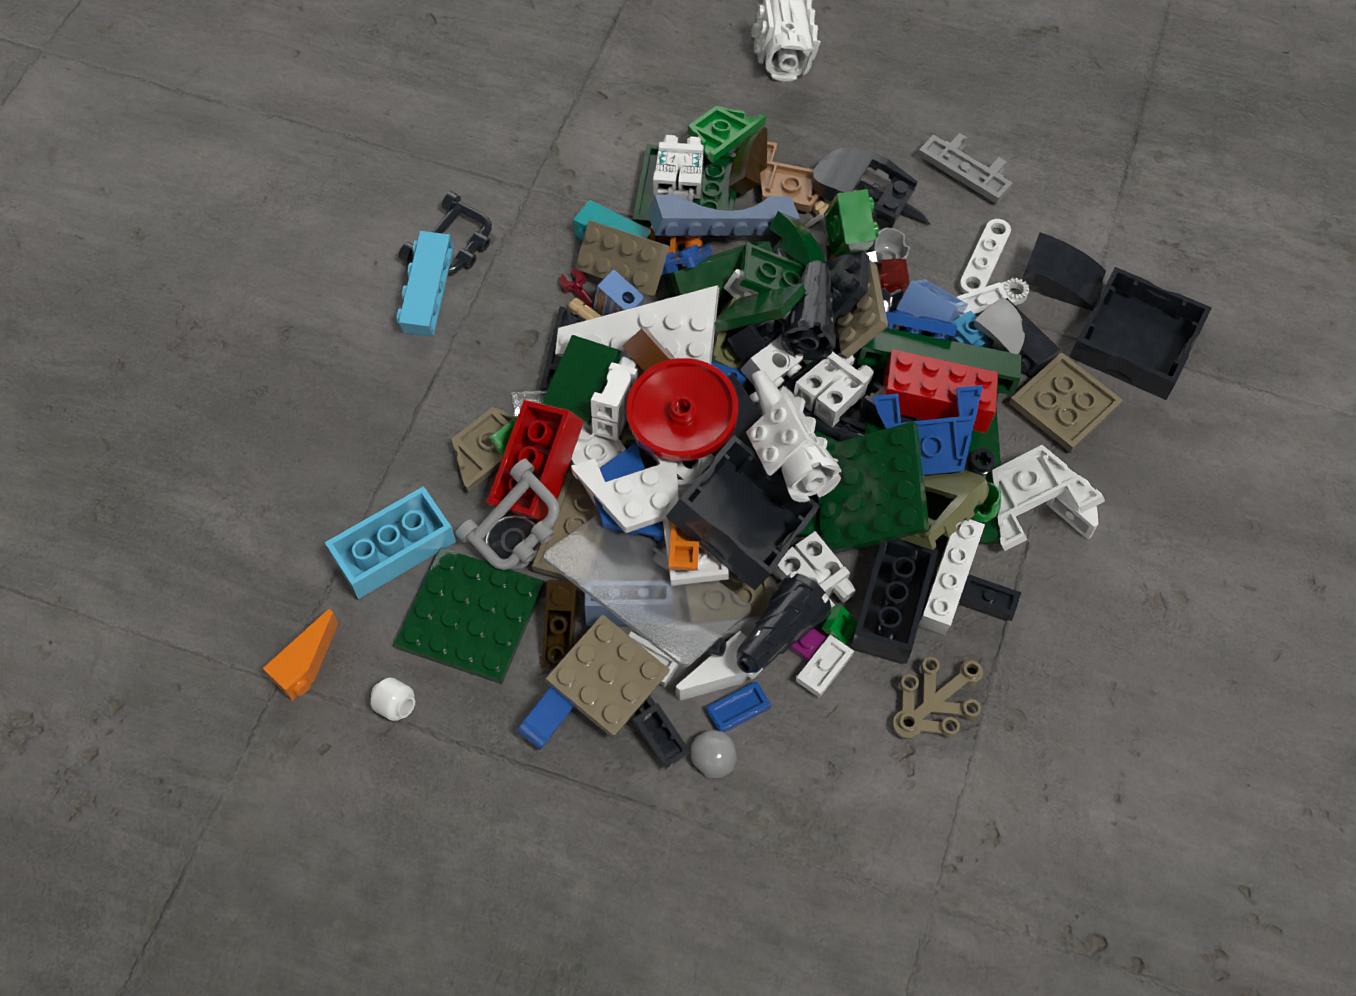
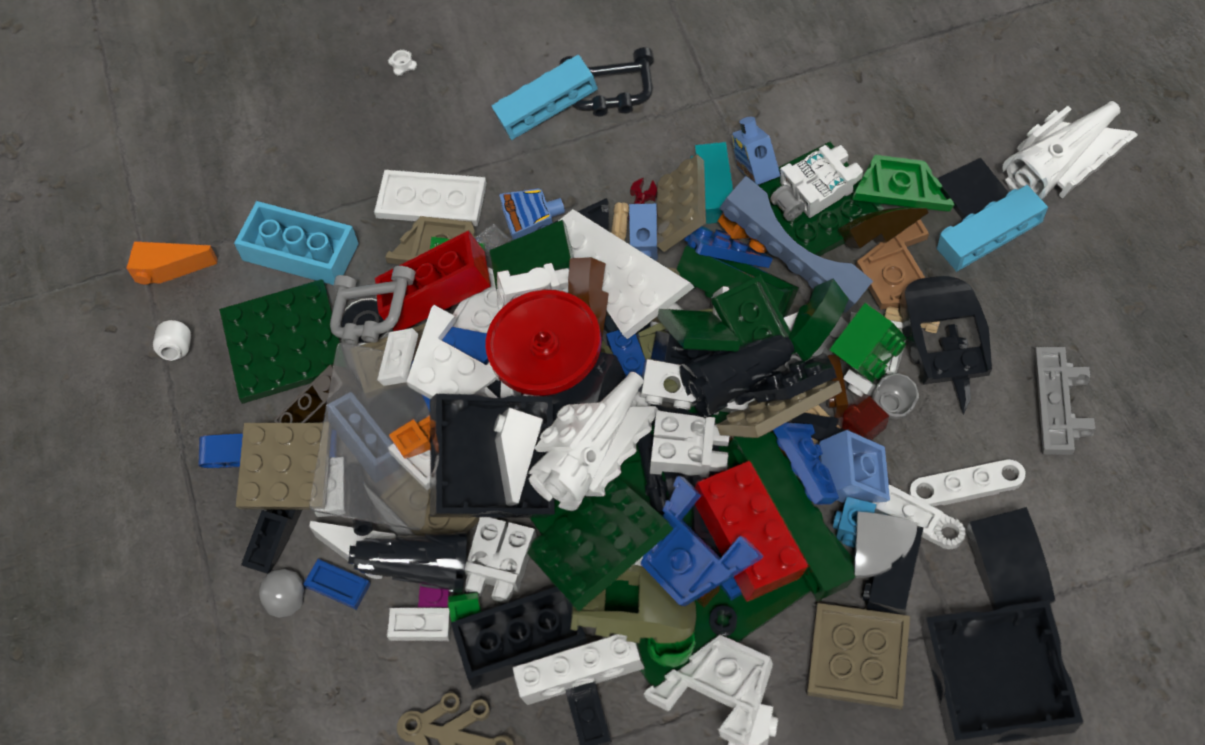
camera: 60 degrees right, 0 degrees up
none -> white plate [374,170,487,226]
none -> white plate [377,328,418,386]
none -> white plate [388,50,417,75]
none -> white slope [494,408,543,507]
none -> torso [499,189,565,240]
none -> medium blue torso [732,117,780,185]
none -> black tile [937,158,1009,220]
none -> medium azure brick [937,185,1048,272]

